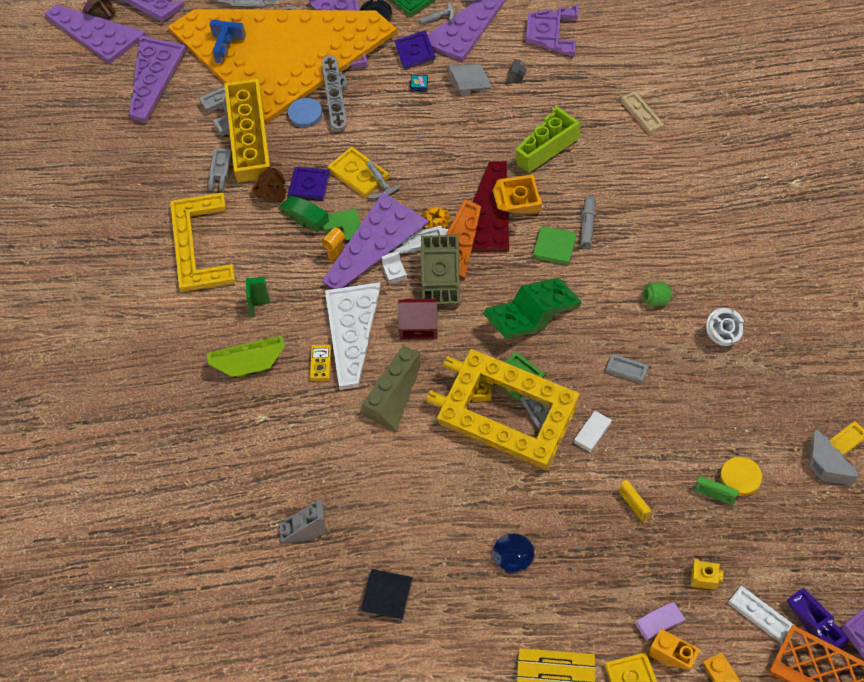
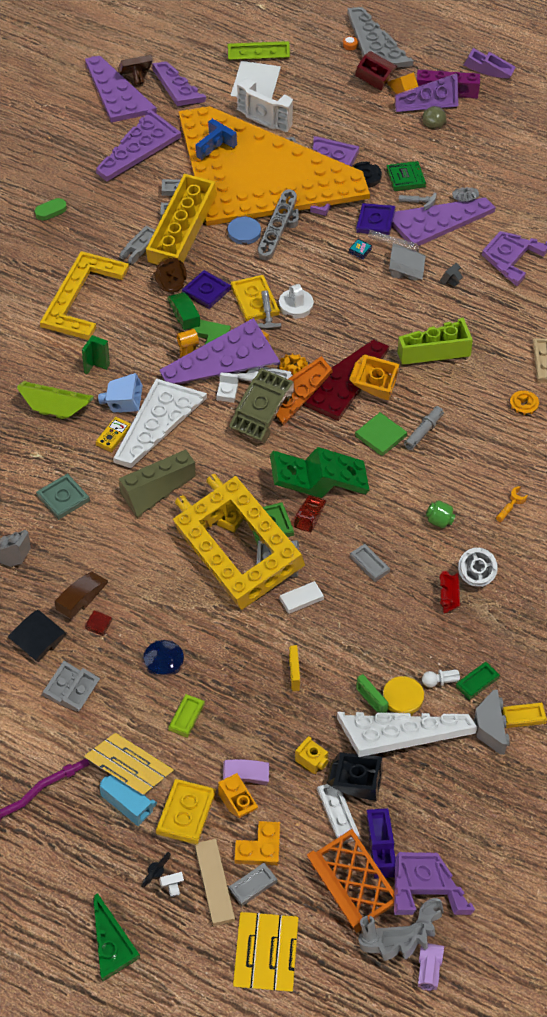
camera: 25 degrees right, 5 degrees down
slope [398,298,438,340] -> none
none -> bright green tile [35,198,67,220]
none -> sand green tile [36,473,90,520]
none -> light grey slope [42,661,100,712]
none -> reddish brown slope [54,572,108,619]
none -> clear red tile [85,610,112,636]
none -> light blue torso [98,373,143,413]
none -> lime tile [169,694,205,738]
none -> white tile [279,284,314,319]
none -> clear red slope [294,495,326,533]
none -> black slope [327,752,383,801]
none -> white wing [337,712,477,757]
none -> clear tile [368,230,420,252]
none -> white axle [422,670,460,688]
none -> red hinge [439,571,460,614]
none -> green tile [455,662,500,700]
none -> light orange piece [496,486,528,522]
none -> light orange gear [510,390,539,415]

